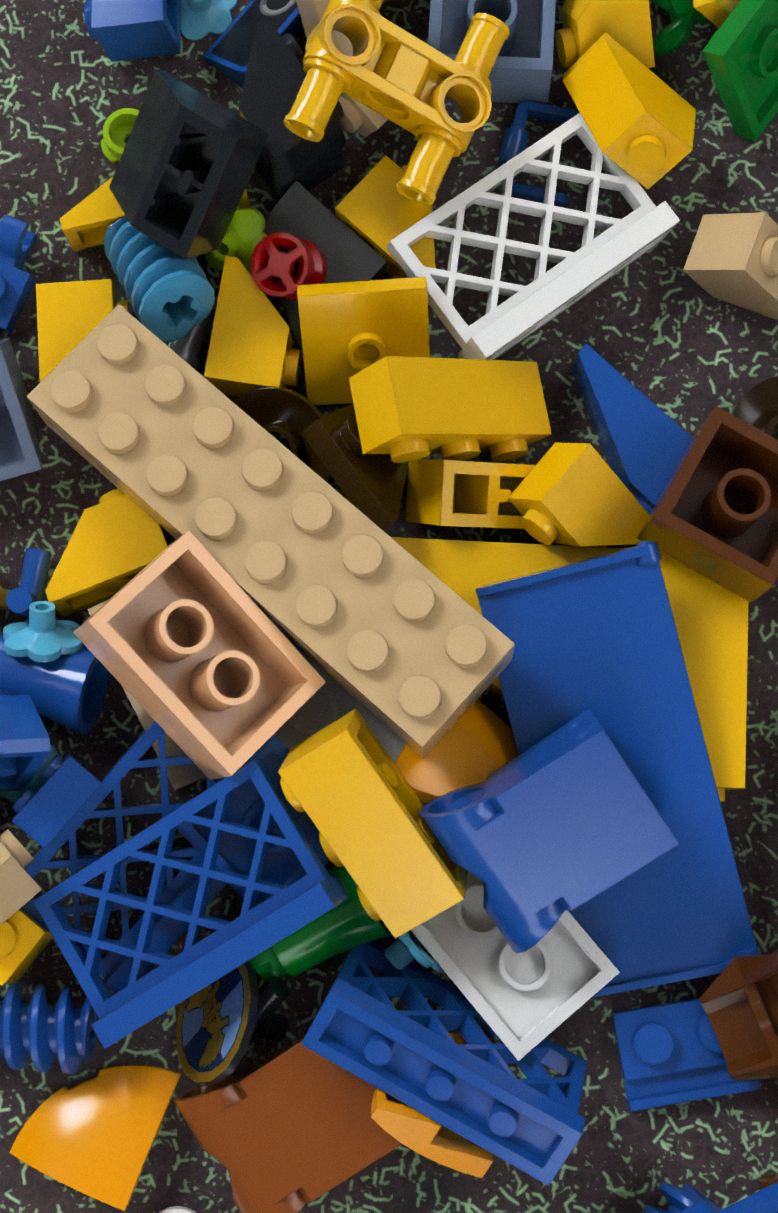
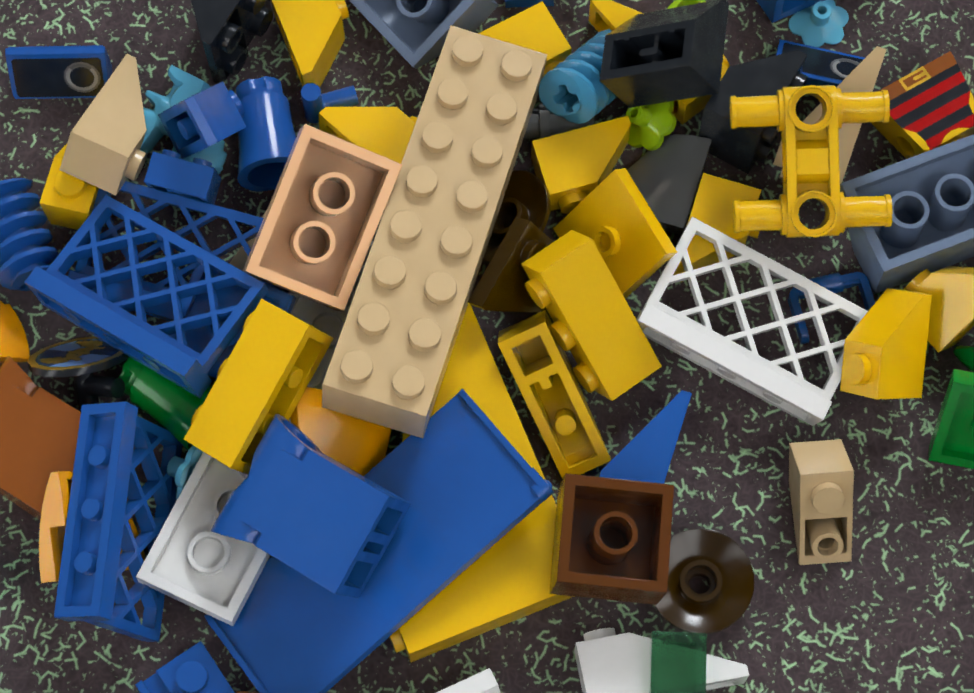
camera: 65 degrees right, 10 degrees down
medium azure plant [3,601,83,663] -> none
red wheel [250,232,327,301] -> none
yellow slope [508,442,649,547] -> none

